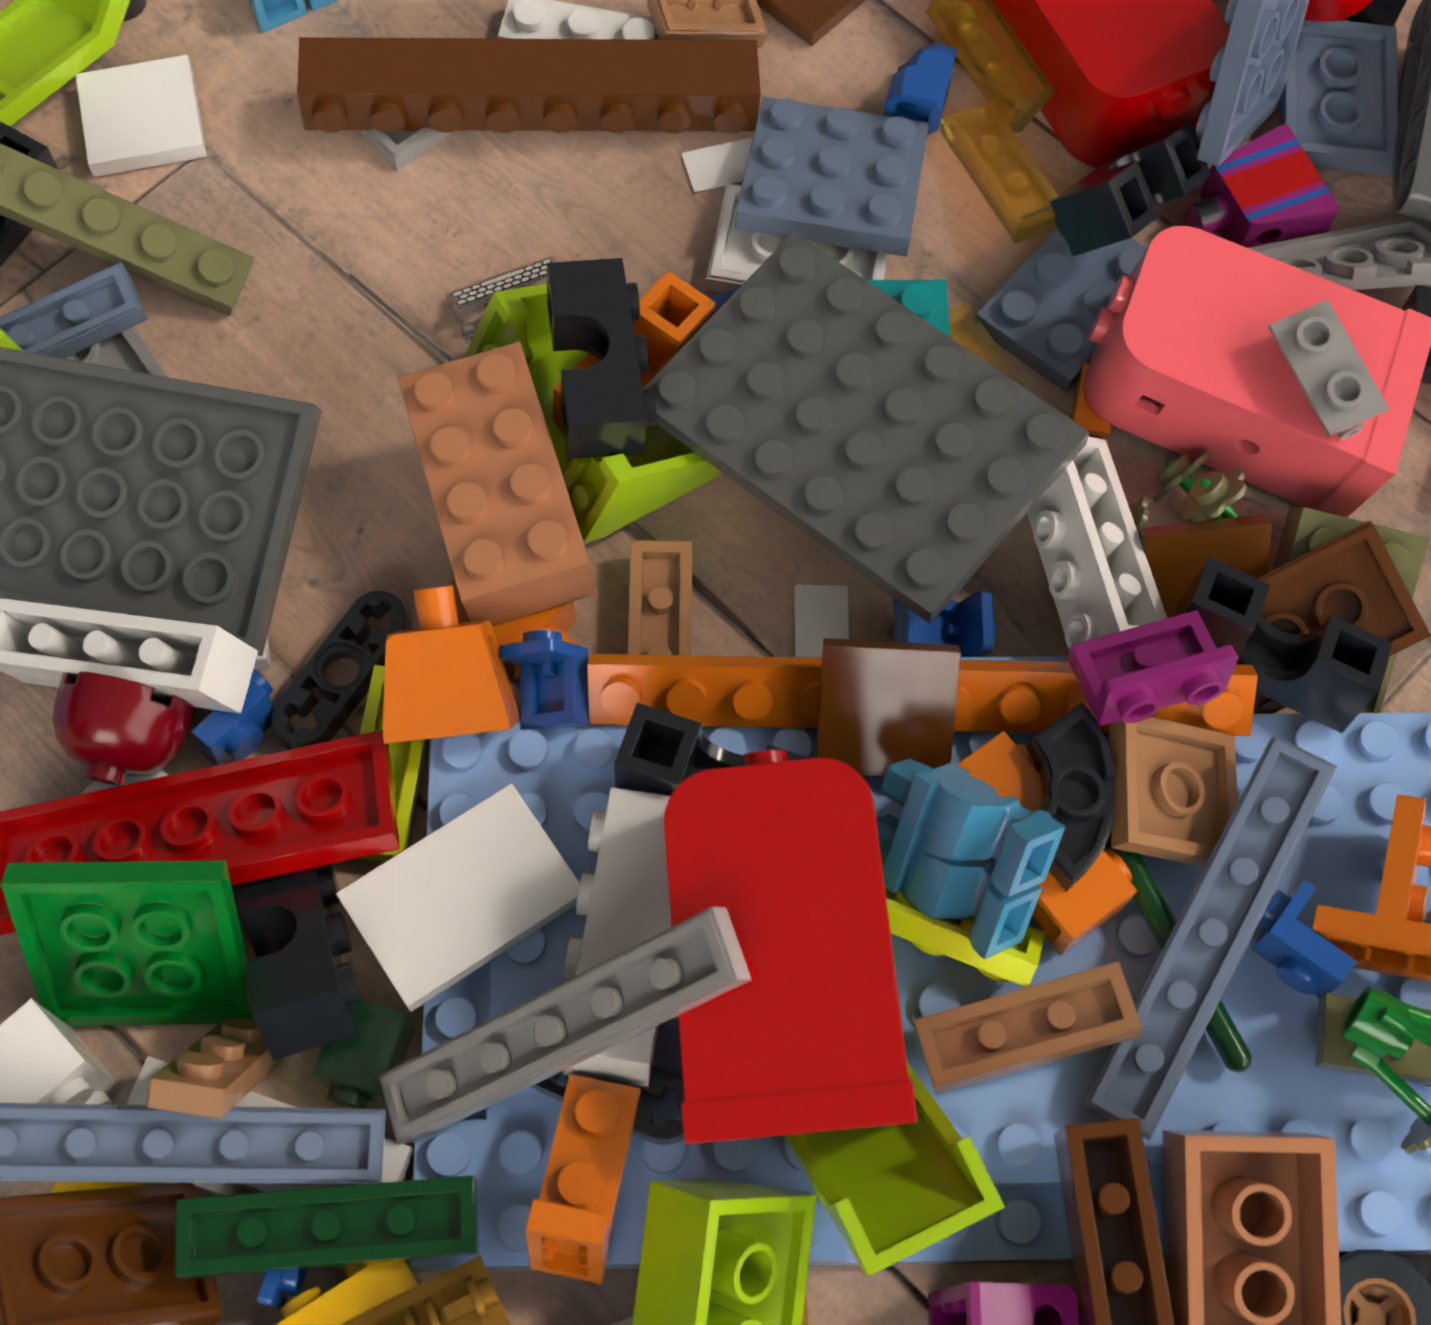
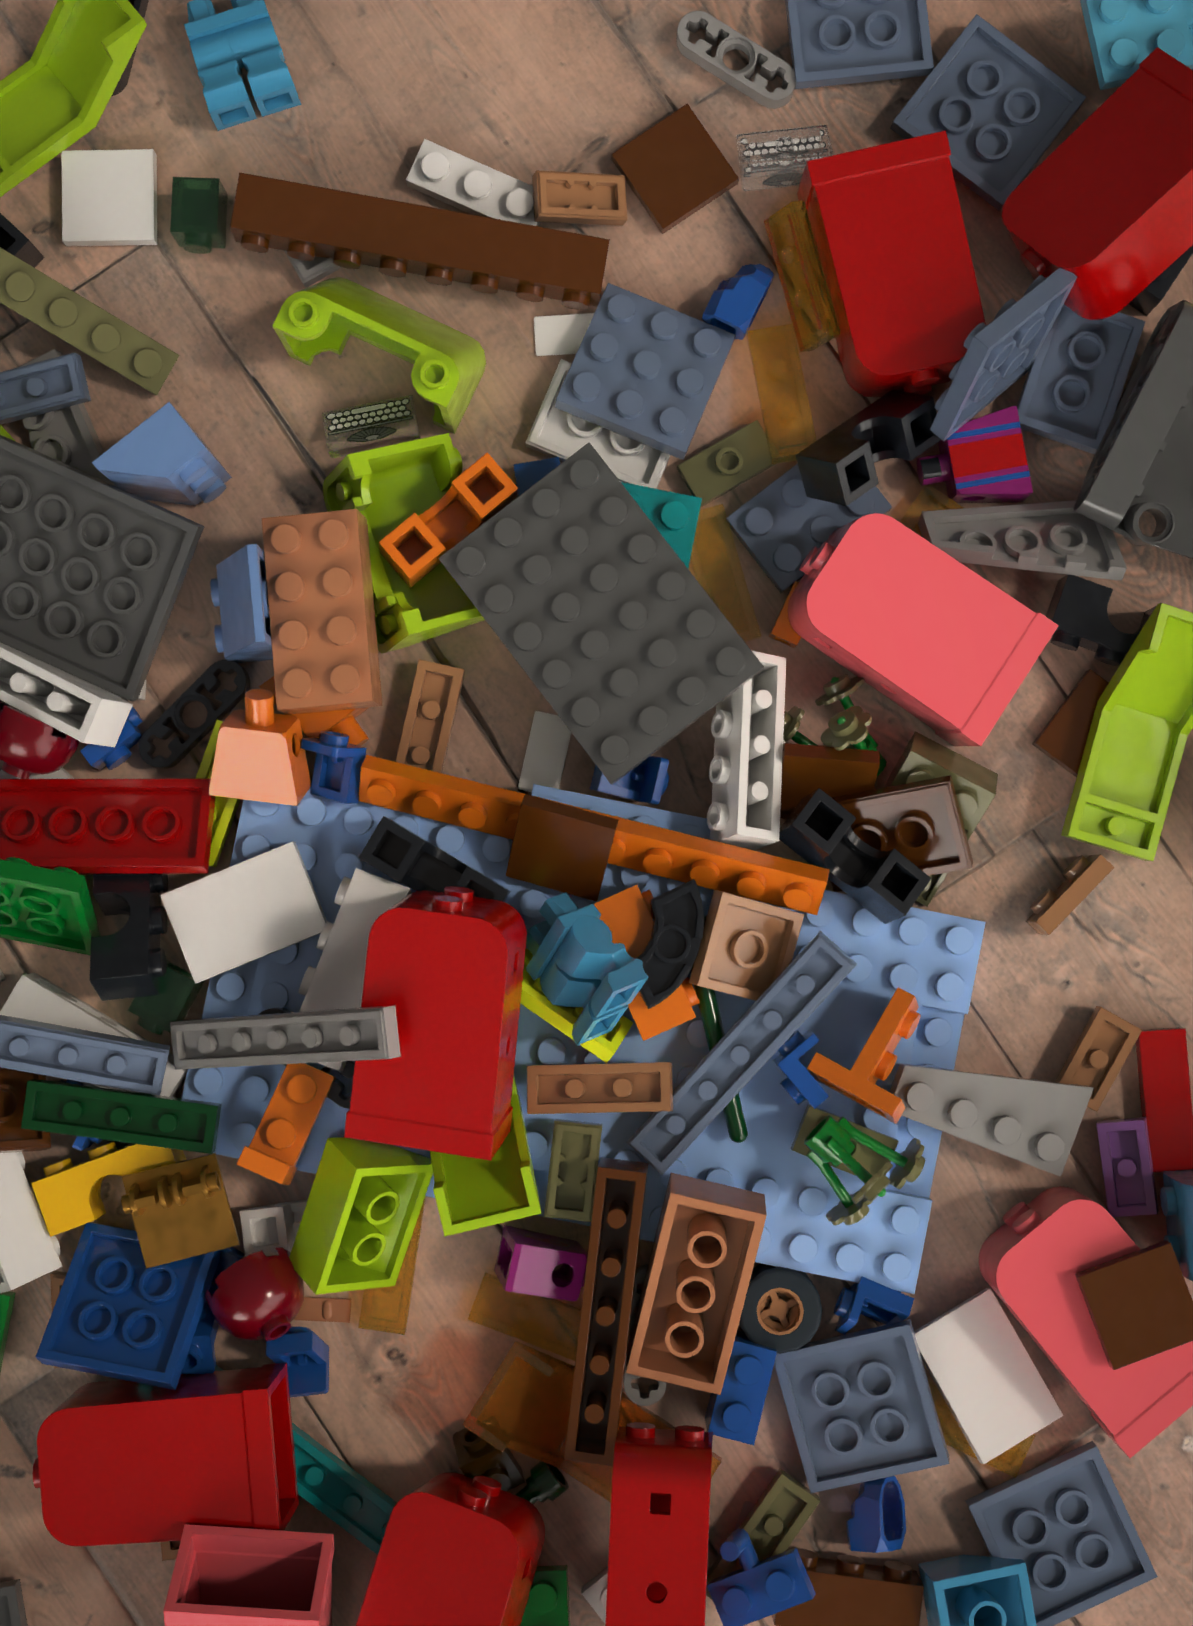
camera: 15 degrees right, 20 degrees up
medium nougat plate [147,1018,282,1119] -> none
black arch [546,258,657,459] -> none
magenta bracket [1068,610,1238,726] -> none
light grey hinge [1268,299,1389,440] -> none
none -> medium blue slope [92,402,232,506]
none -> clear green brick [170,177,228,254]
none -> medium blue slope [210,544,273,663]
none -> lime windscreen [272,277,486,434]
none -> olive plate [544,1119,602,1222]
none -> olive plate [677,420,780,508]

